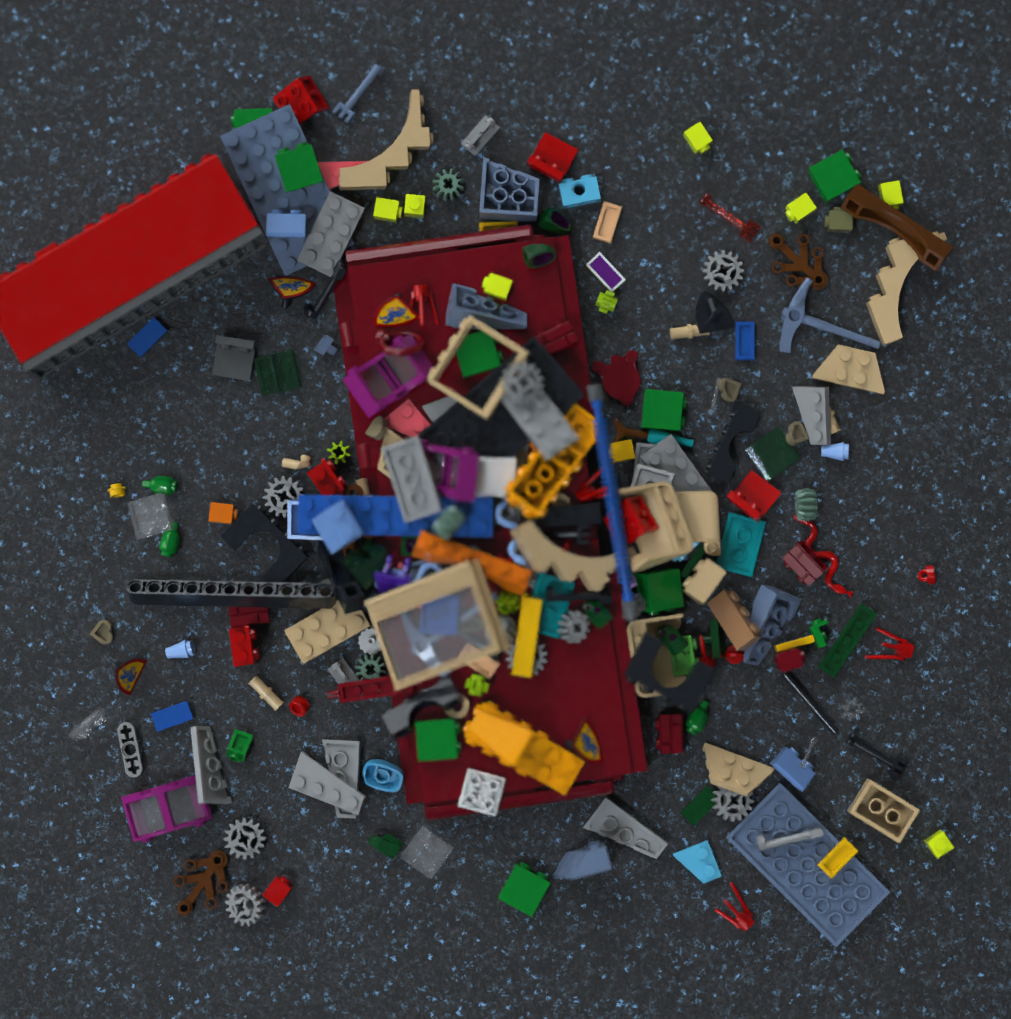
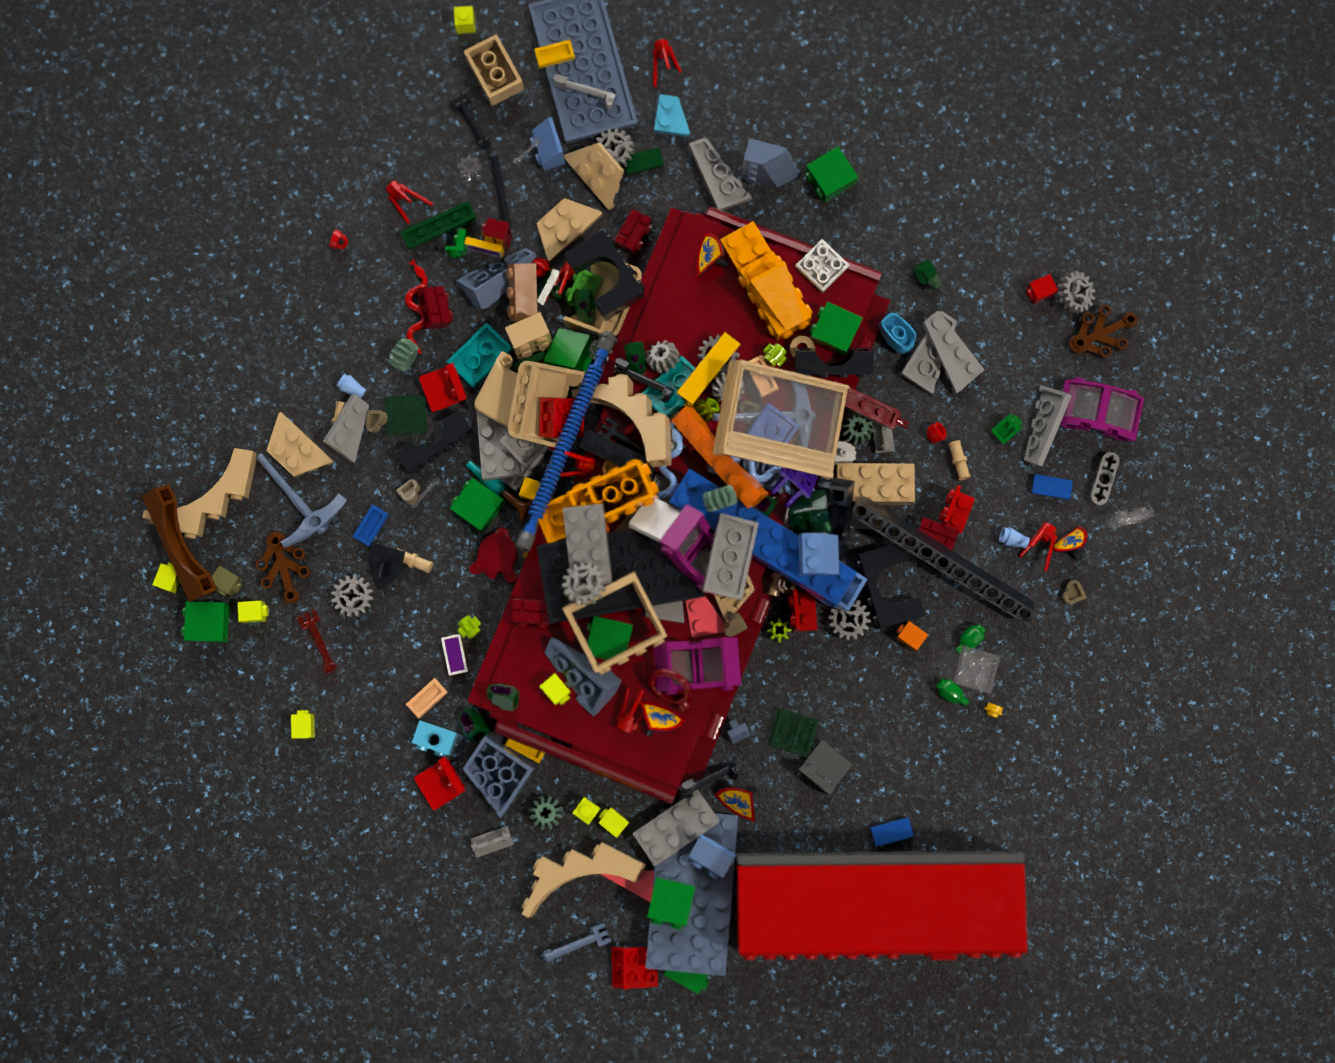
camera: 150 degrees left, 5 degrees down
light grey gear [223,817,266,860] -> none
tan arm [282,455,311,470] -> none
clear plate [400,825,453,880] -> none
green plant [686,700,709,735] -> none
none -> tan wing [537,198,602,263]
none -> red plant [1019,522,1058,572]

